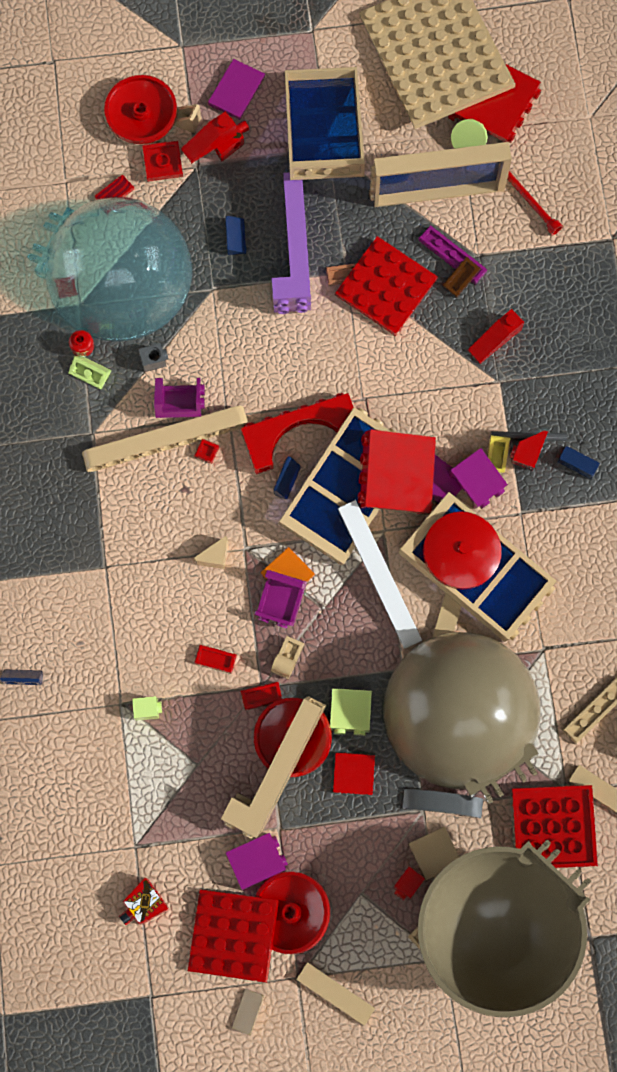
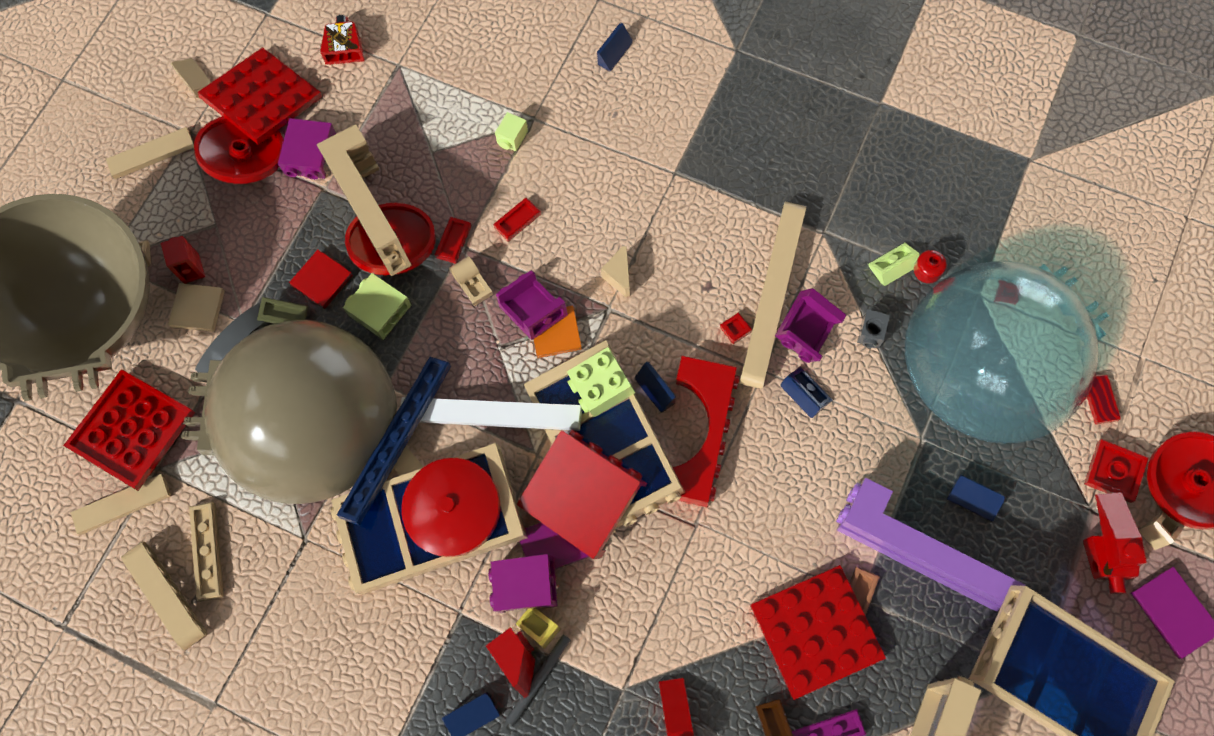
camera: 125 degrees right, 5 degrees down
none -> olive tile [257,297,308,324]
none -> dark blue tile [337,357,452,526]
none -> yellowish green brick [567,347,635,417]
none -> dark blue slope [780,367,833,418]

